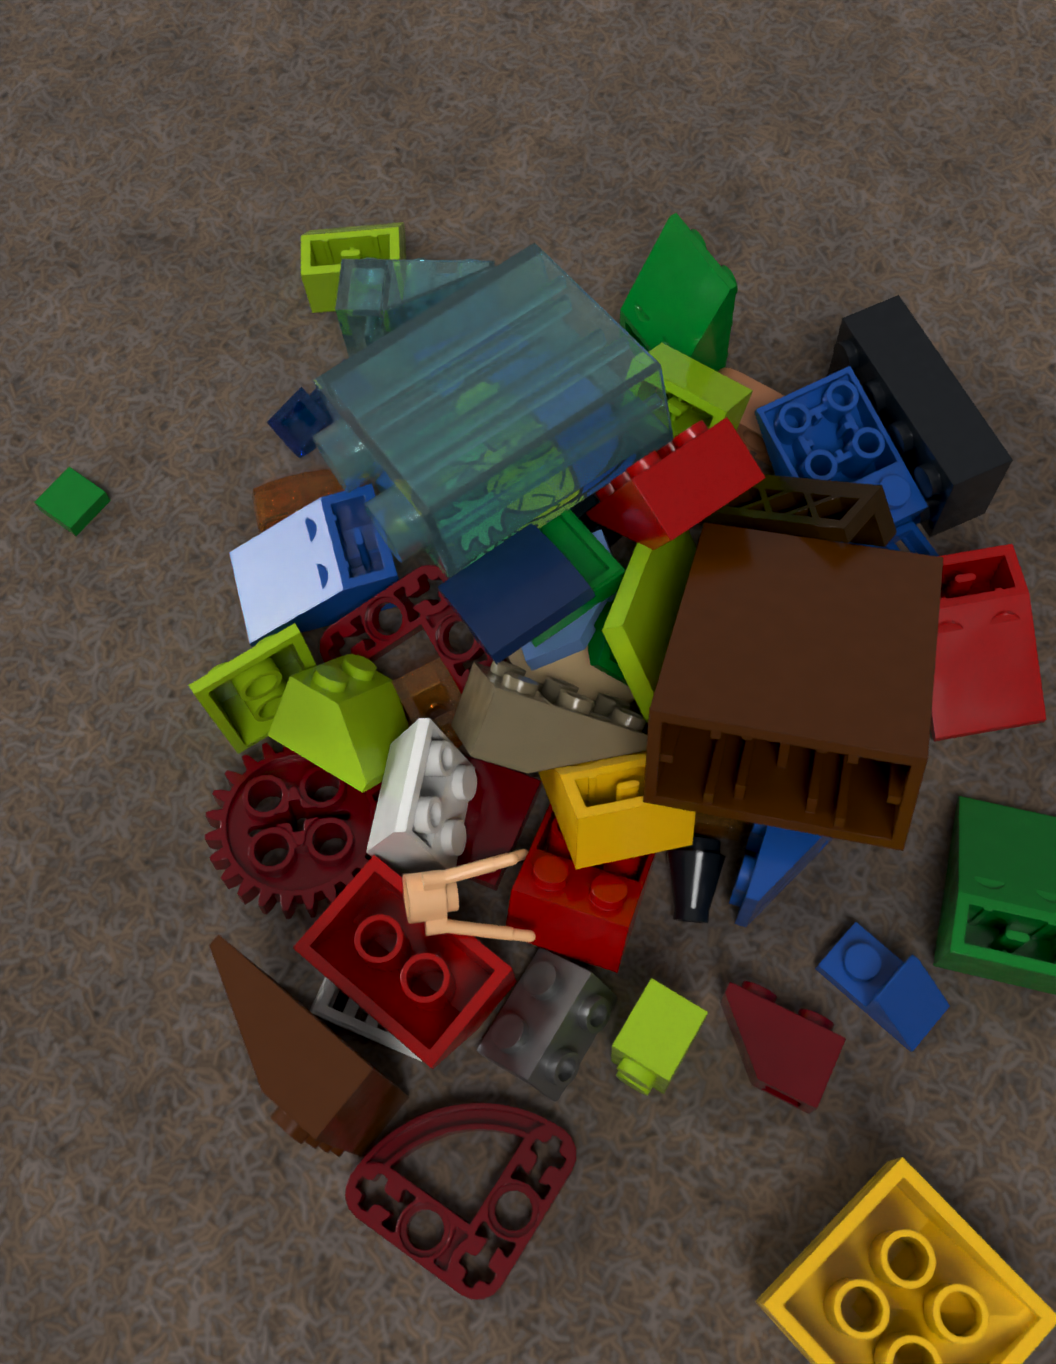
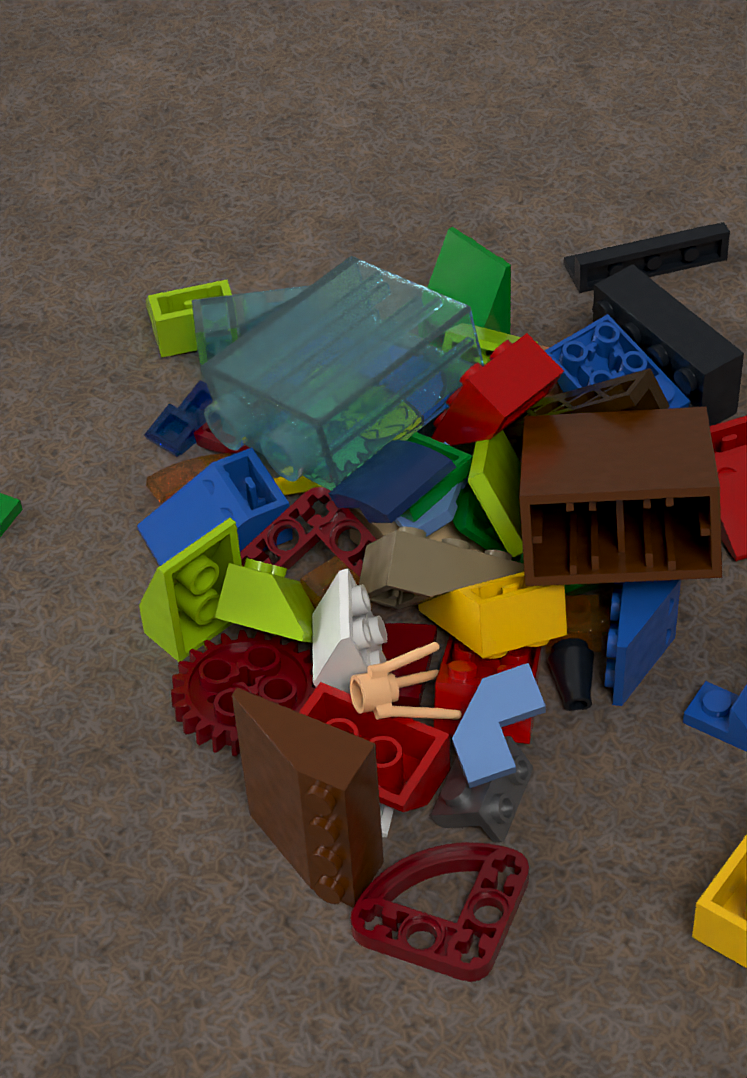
camera: 15 degrees left, 20 degrees down
lime brick [611,978,708,1096] -> none
dark red slope [720,981,846,1114] -> none
none -> medium blue tile [452,663,546,789]
none -> black fence [564,222,730,293]

